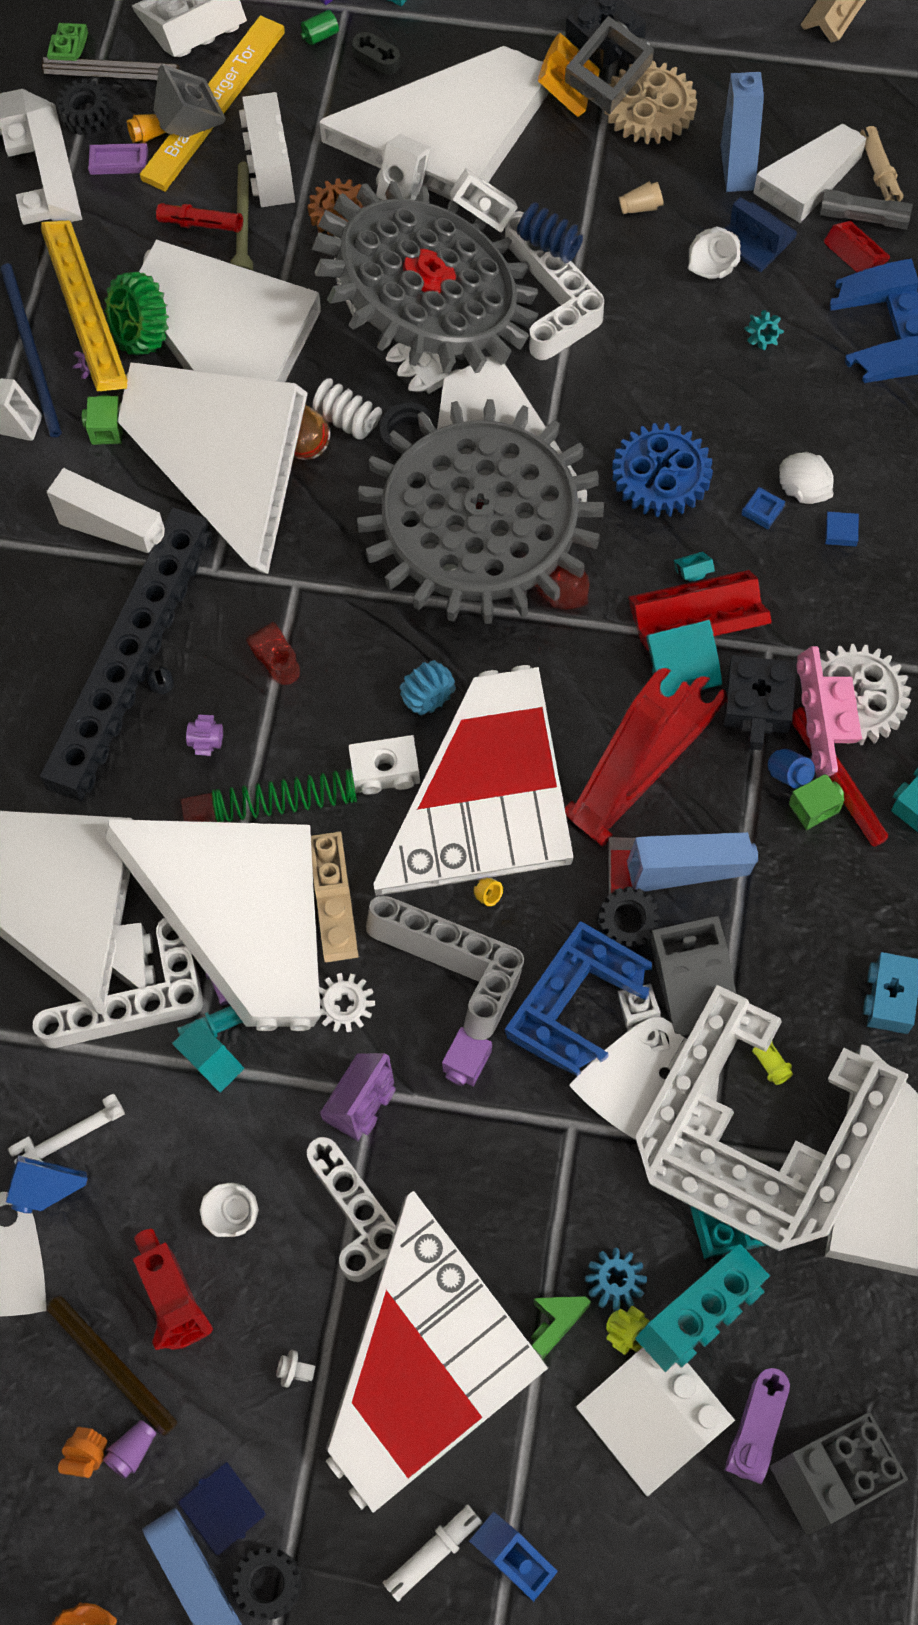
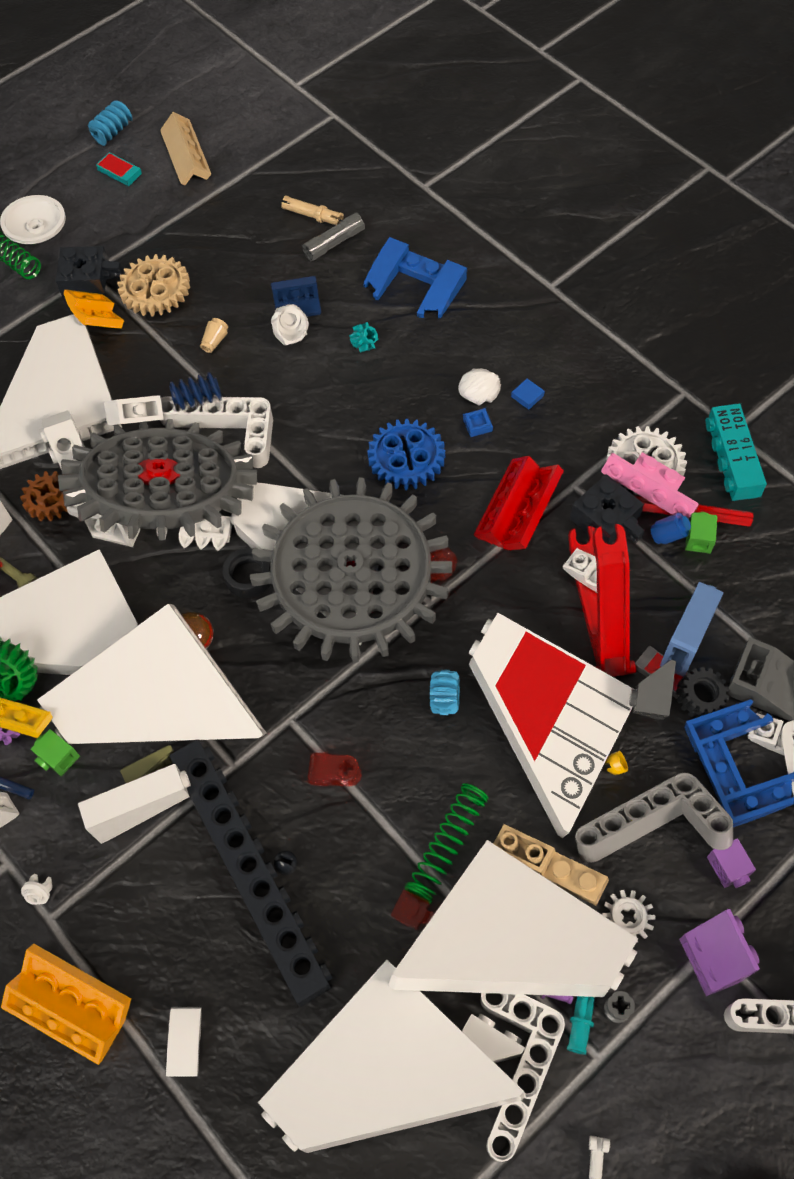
camera: 50 degrees left, 5 degrees down
teal slope [172,1019,245,1092] -> none
medium lavender gear [186,715,223,756] -> none
white hair [199,1183,259,1237] -> none
white piece [313,378,382,440] -> none
white brick [349,735,420,795] -> none
dark grey window [565,16,654,114] -> none
teal slope [646,620,722,697] -> none
teal plate [673,552,715,581] -> none
medium blue slope [720,72,764,192] -> none
white slope [754,123,866,223] -> none
red slope [824,221,890,272] -> none
none -> olive slope [120,745,174,783]
none -> white slope [563,548,597,592]
none -> dark grey bush [604,991,635,1023]
none -> dark grey slope [629,660,676,720]

